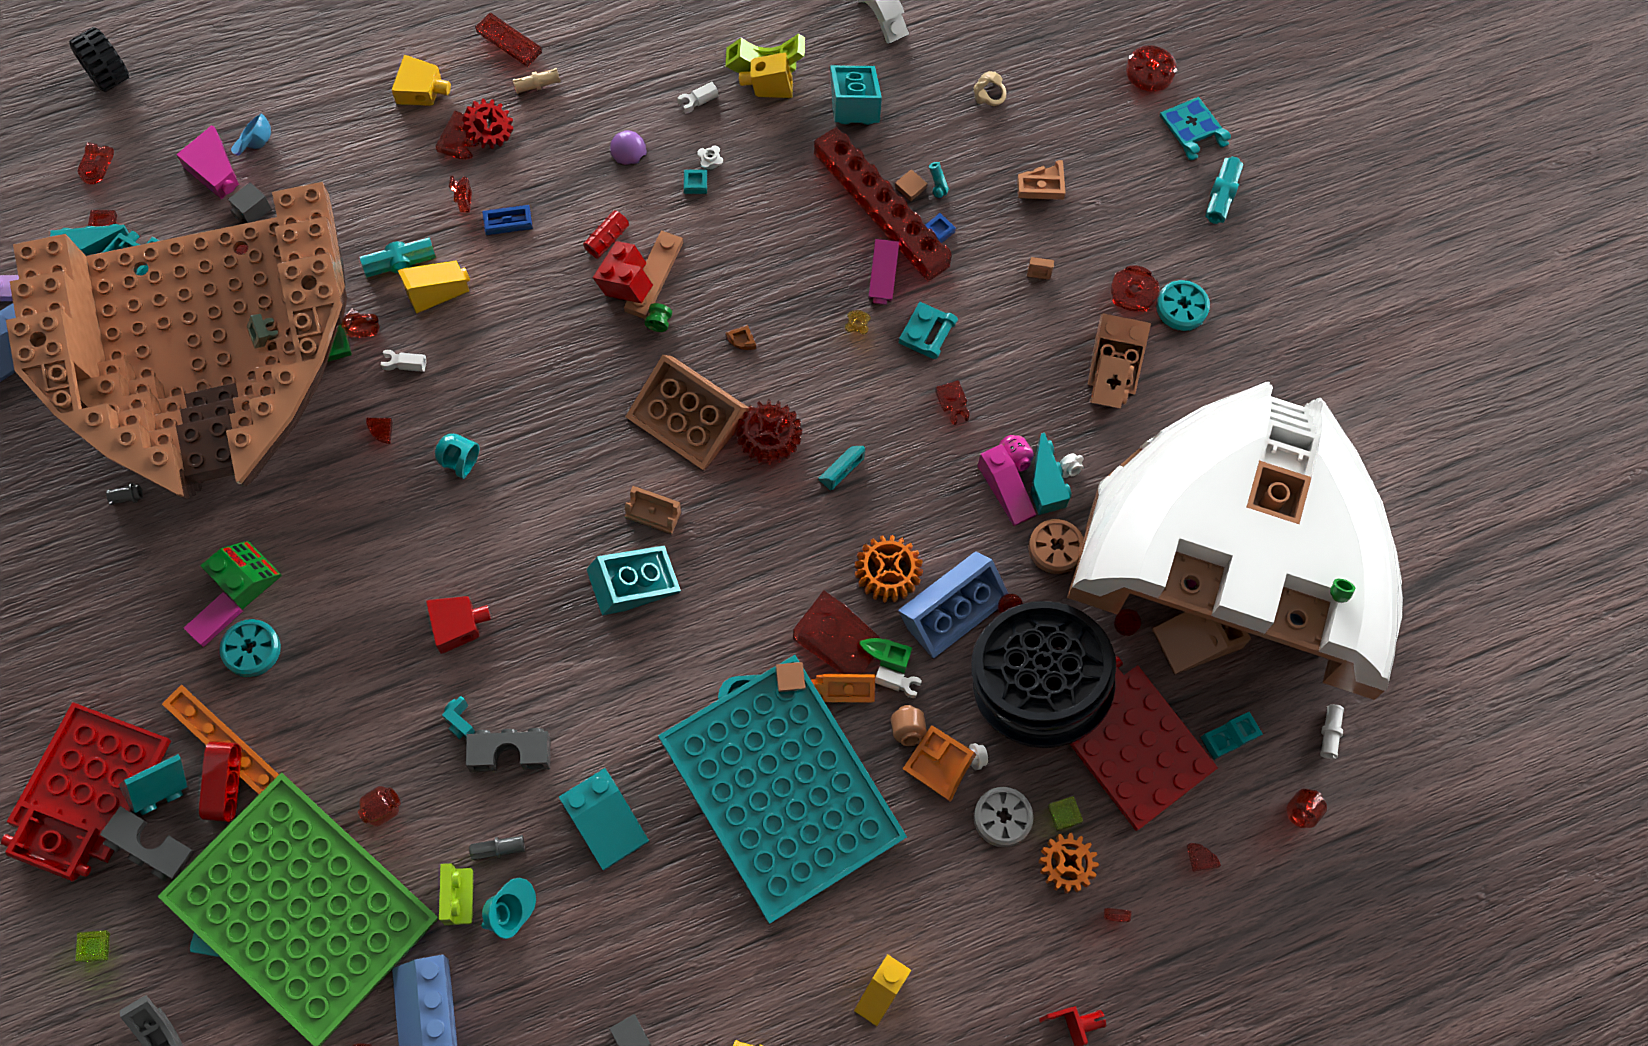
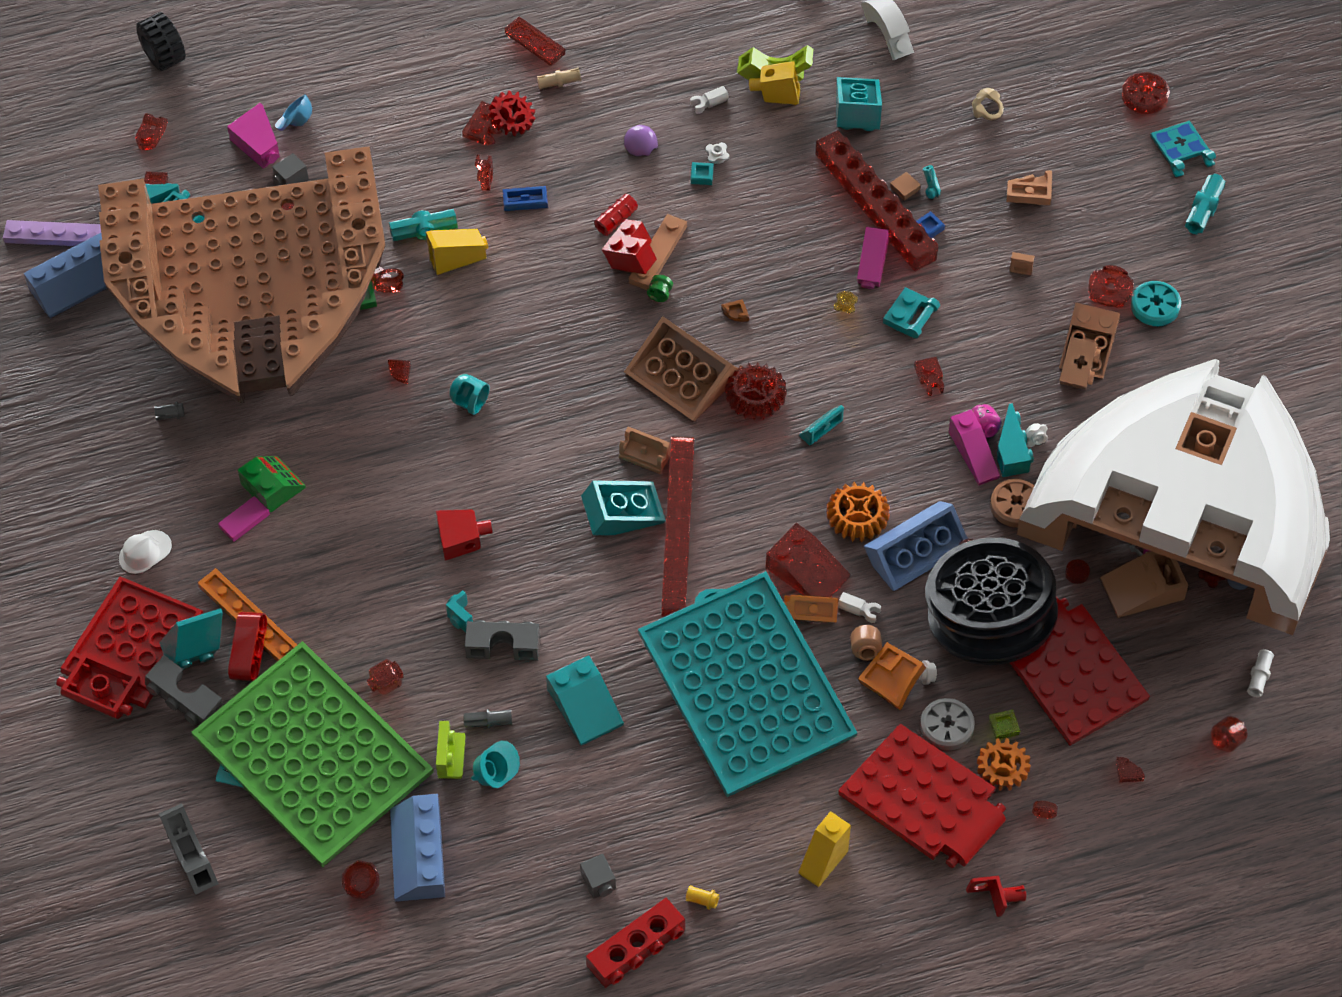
camera: 10 degrees right, 10 degrees down
clear neon green plate [75,930,110,963] -> none
teal wheel [220,619,281,677] -> none
sand green tile [247,314,278,349] -> none
white bar [381,350,426,372] -> none
yellow torso [392,55,451,106] -> none
nougat tile [775,662,805,692] -> none
green plate [859,638,912,673] -> none
teal slope [1200,712,1263,760] -> none
green hinge [1330,578,1356,603] -> none
none -> white piece [119,530,172,574]
none -> clear red beam [661,436,694,617]
none -> red plate [838,724,1006,868]

